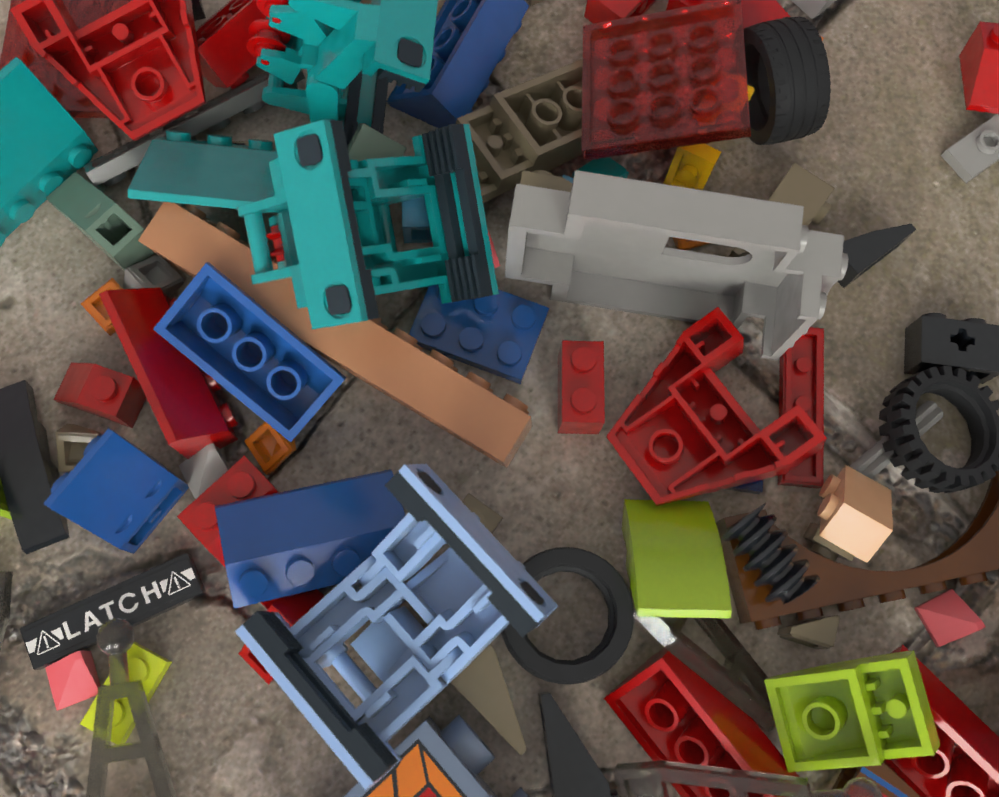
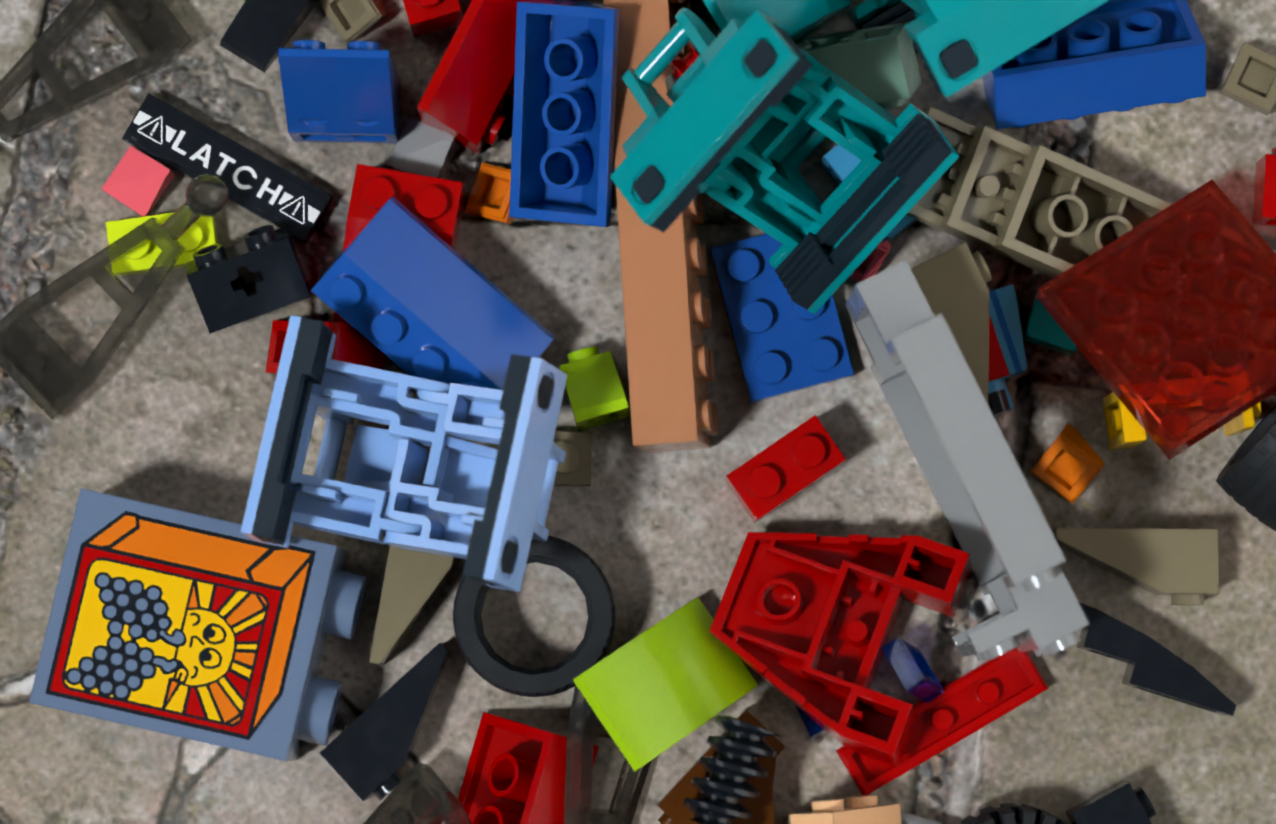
camera: 60 degrees right, 10 degrees up
none -> black brick [186,225,311,334]
none -> lime slope [559,346,629,432]
none -> clear blue tile [882,637,943,703]

